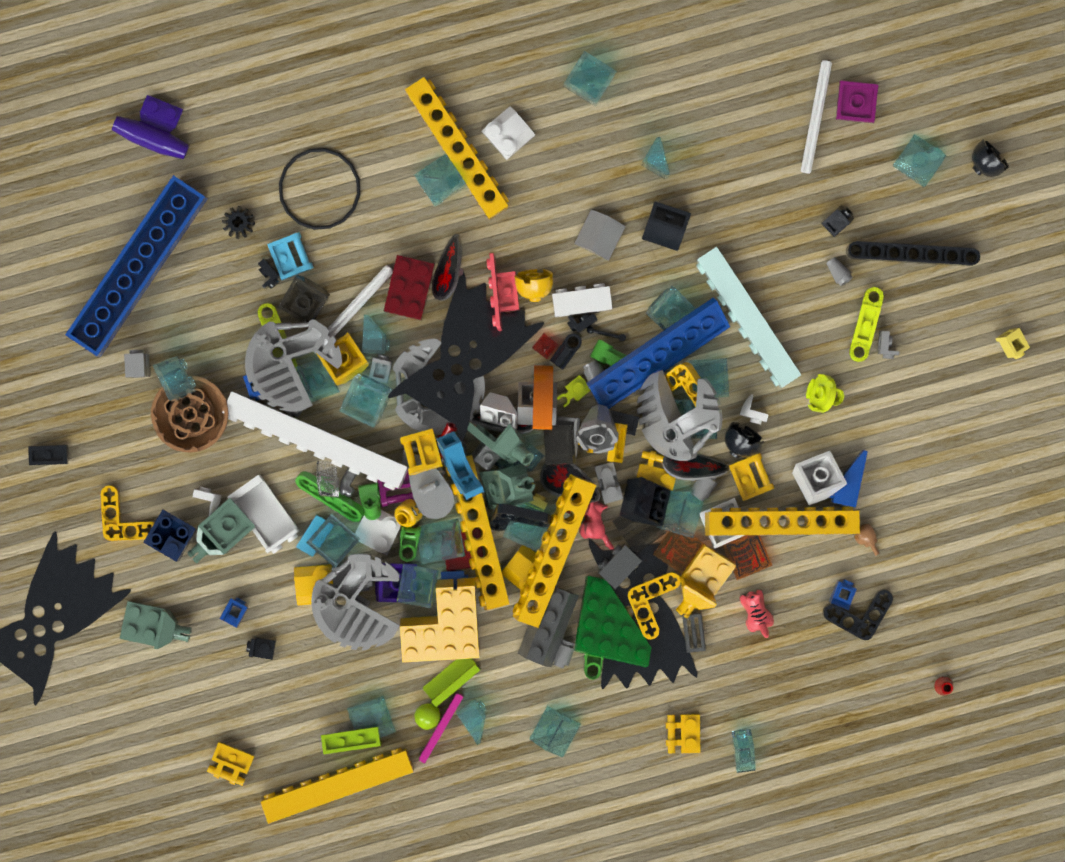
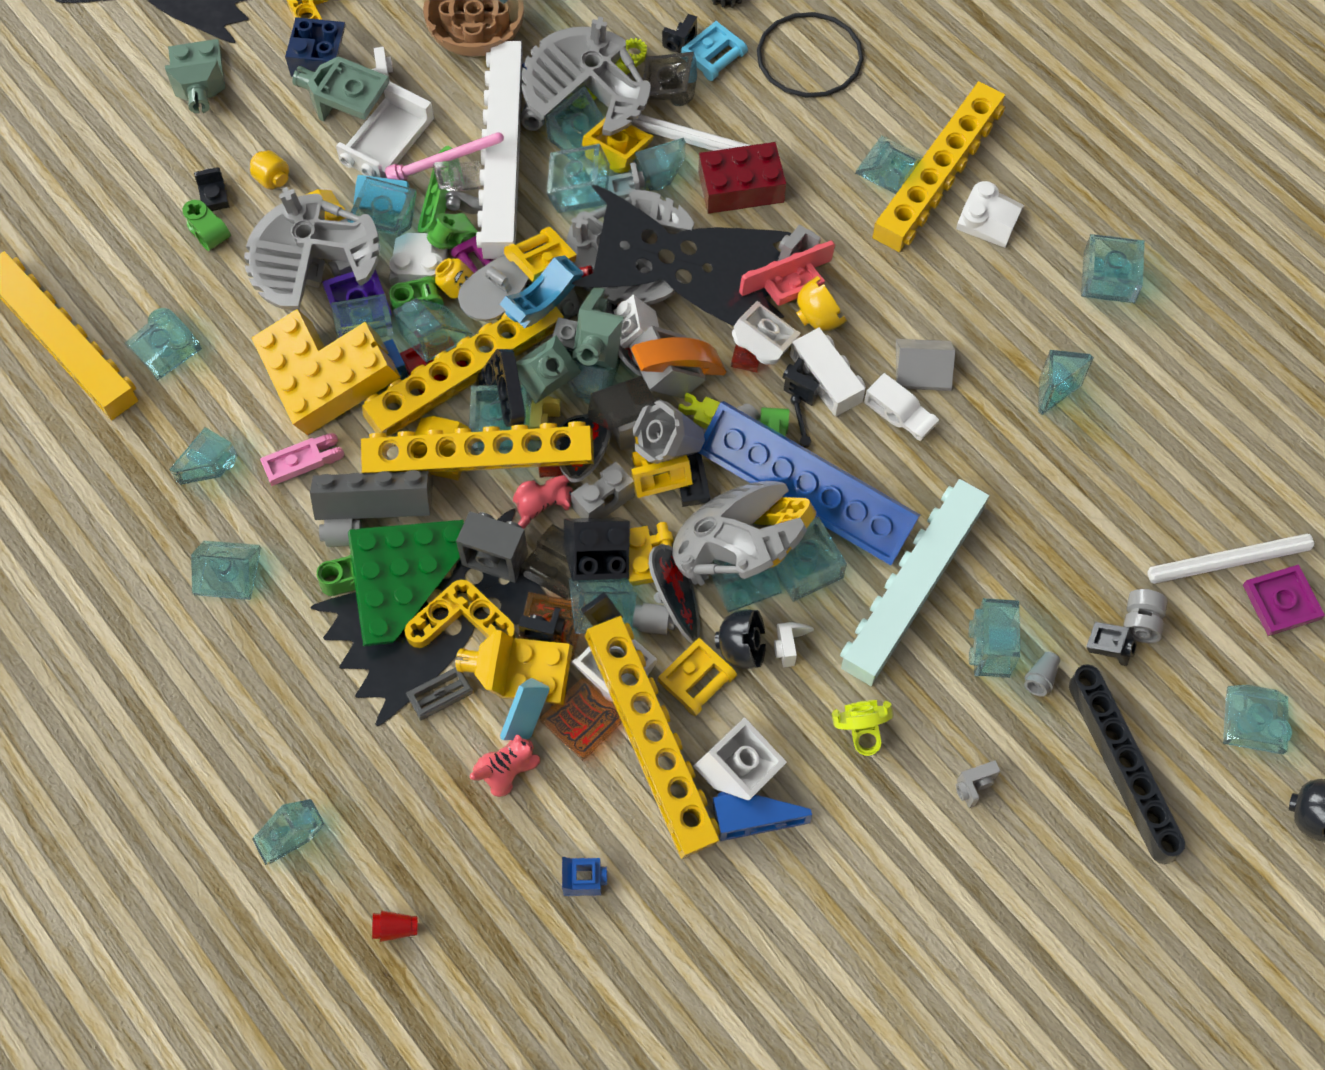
camera: 65 degrees right, 25 degrees down
yellow plate [207,741,255,786] -> none
blue window [219,597,248,628] -> none
lime panel [321,727,382,755] -> none
lime piece [414,703,441,730] -> none
dark pink tile [419,692,464,764] -> none
lime panel [423,658,481,707] -> none
shield [432,234,463,301] -> none
black piece [550,333,582,370] -> none
black slope [642,201,691,251] -> none
clear light blue slope [646,286,696,331] -> none
yellow plate [665,714,700,754] -> none
black beam [823,589,893,640] -> none
neon yellow plate [849,287,884,362] -> none
medium nougat piece [854,524,879,556] -> none
light yellow brick [995,328,1030,359] -> none
none -> bright green piece [182,200,231,251]
none -> yellow head [250,150,289,190]
none -> bright pink hinge [260,433,344,486]
none -> red cone [372,910,418,942]
none -> bright pink piece [385,132,504,181]
none -> medium azure slope [500,678,550,740]
none -> black bracket [518,607,566,642]
none -> black plate [581,592,623,626]
none -> white slope [732,301,800,365]
none -> light grey bracket [778,224,821,261]
none -> white piece [864,373,939,441]
none -> clear light blue brick [969,598,1020,678]
none -> light grey wheel [1123,589,1168,643]

